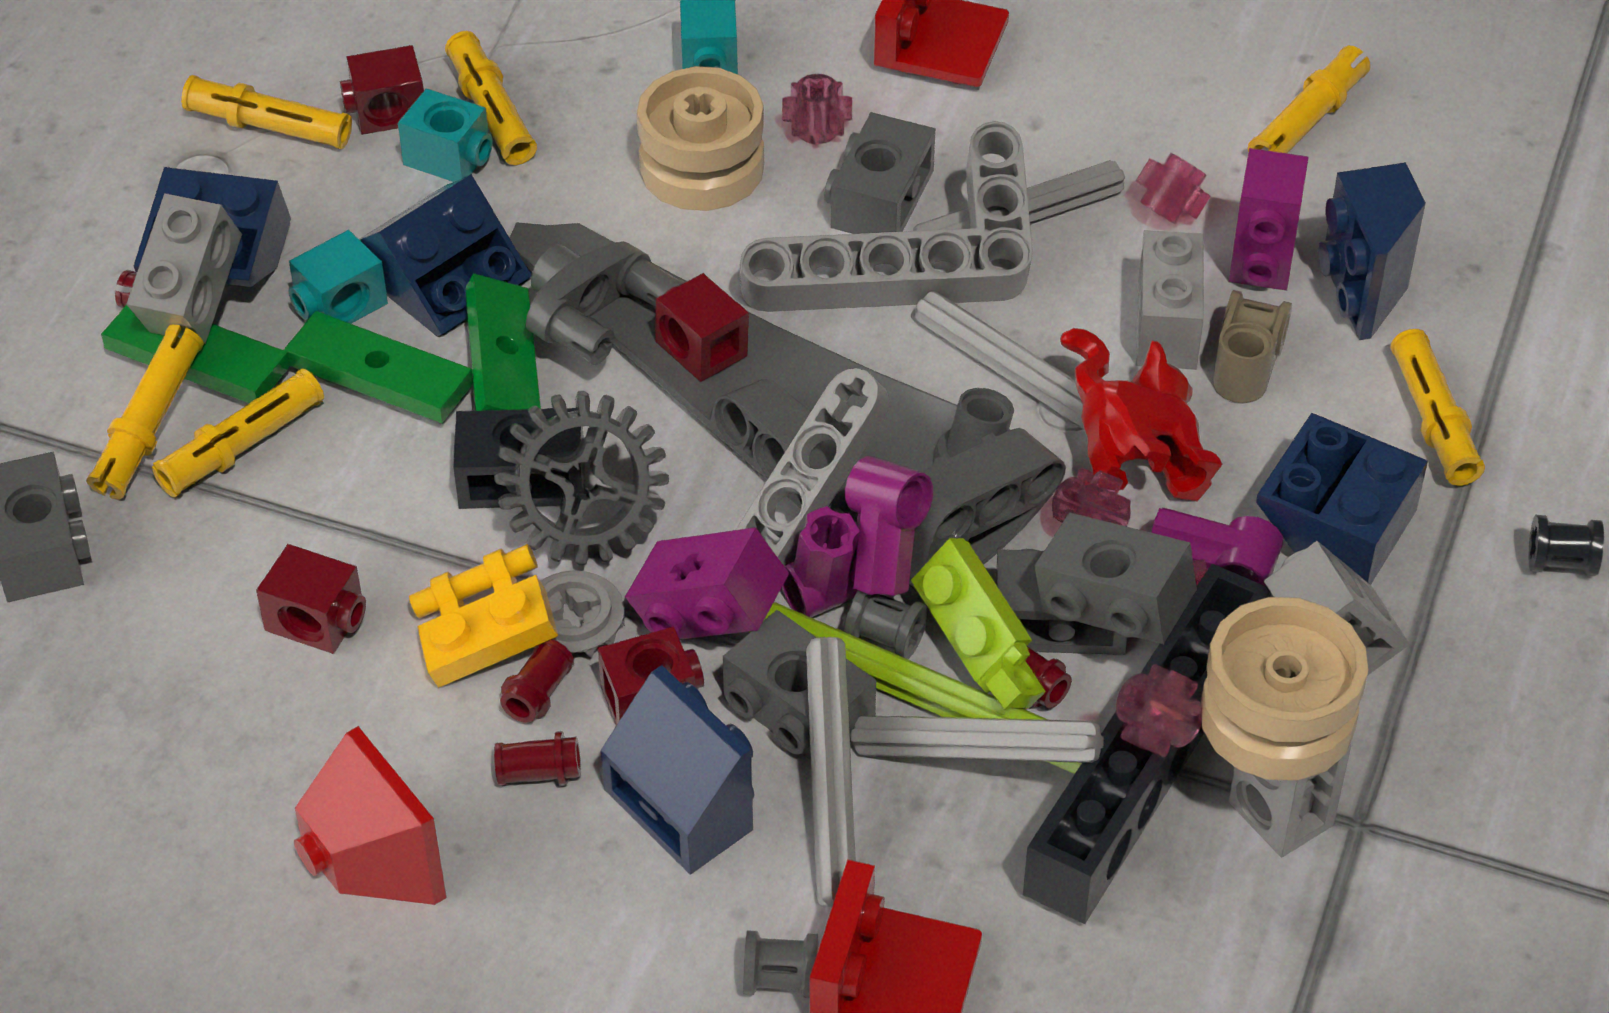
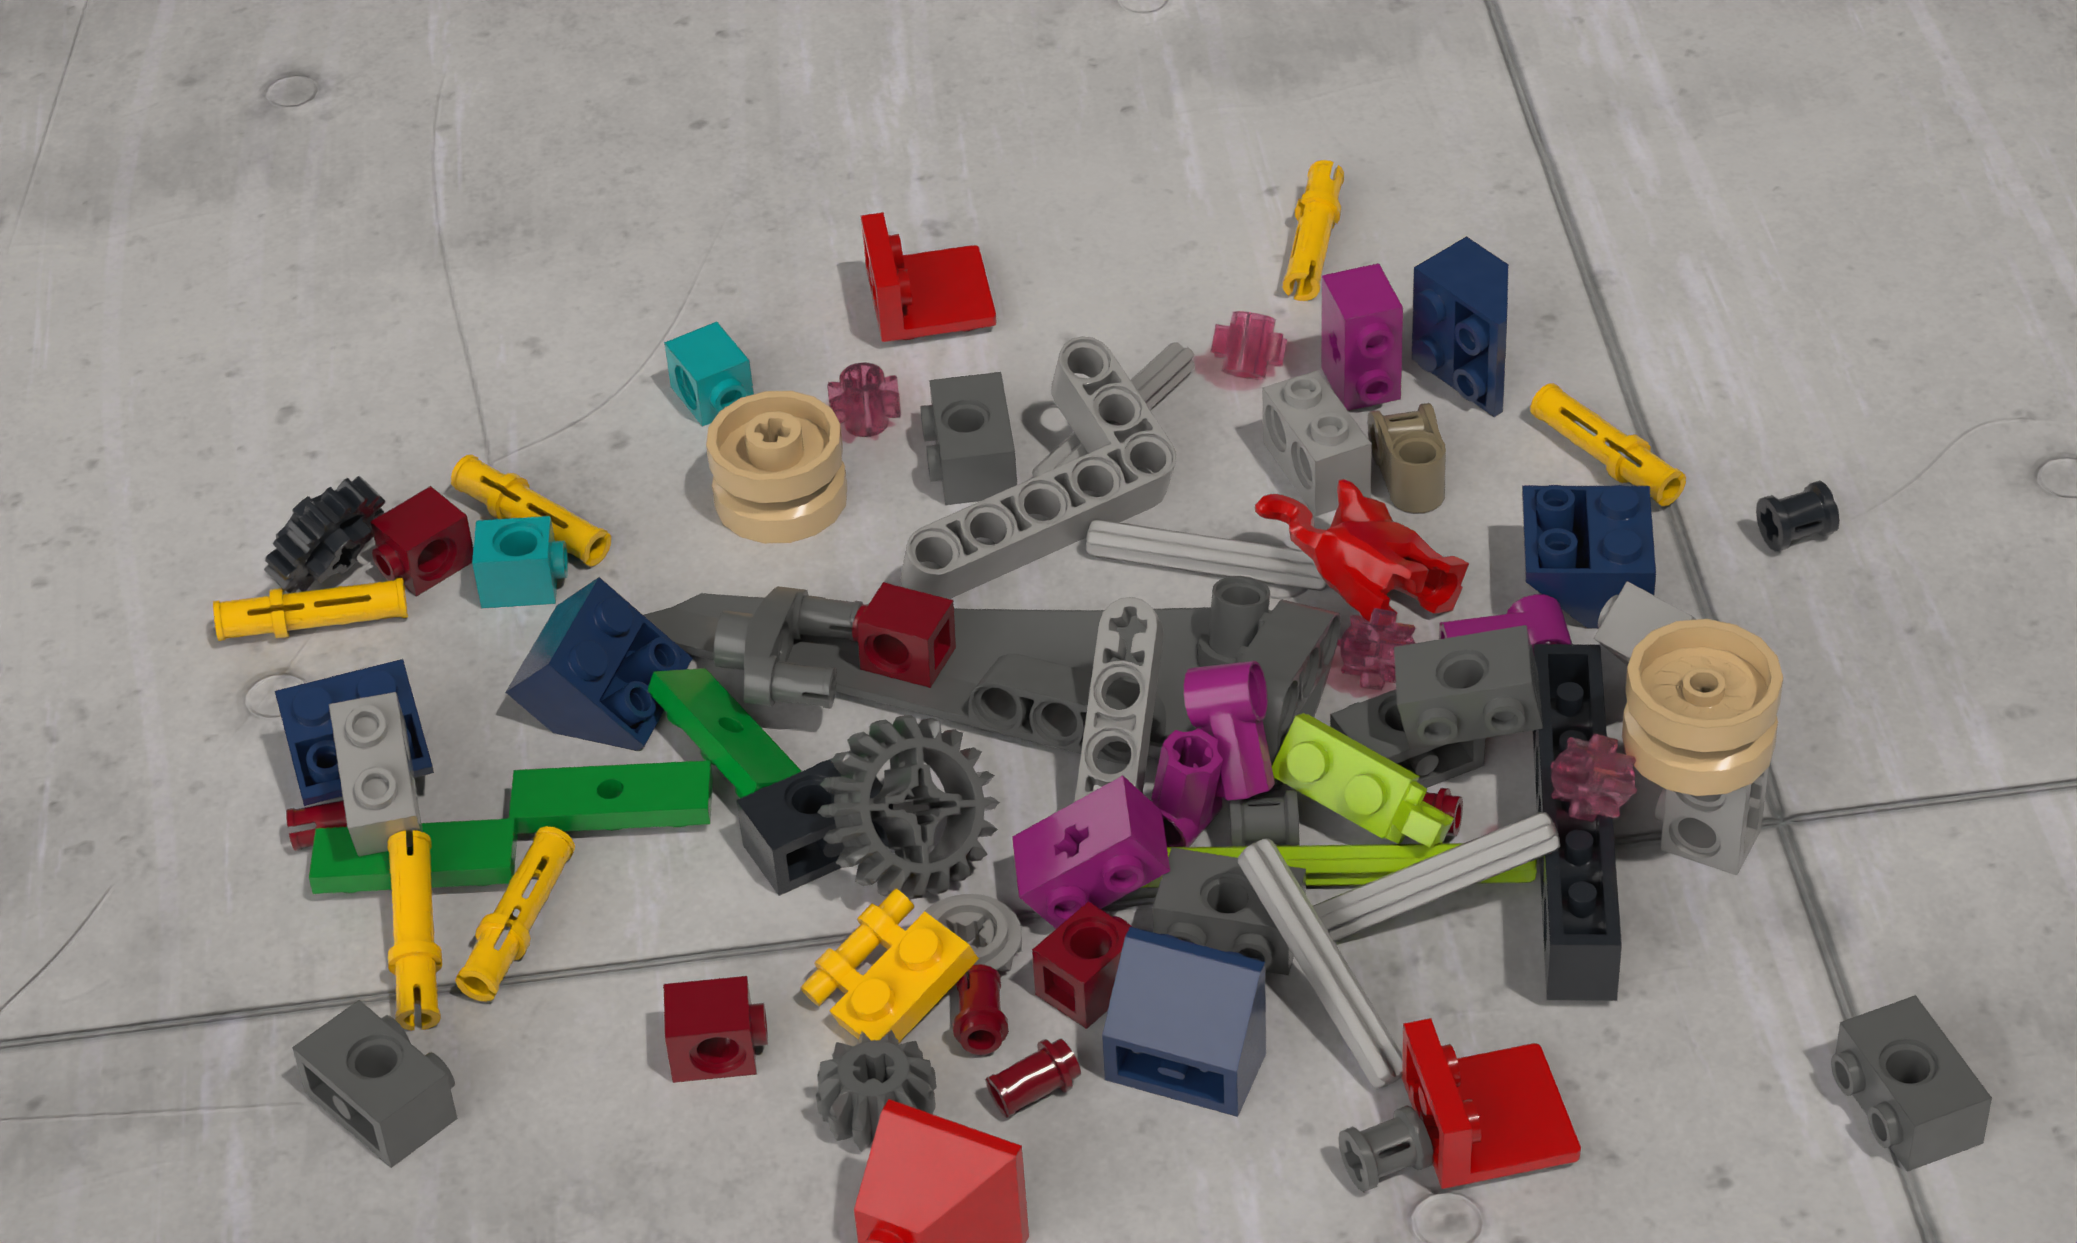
camera: 25 degrees left, 5 degrees down
teal brick [288,229,388,324] -> none
none -> black gear [264,476,386,593]
none -> dark grey gear [816,1030,937,1152]

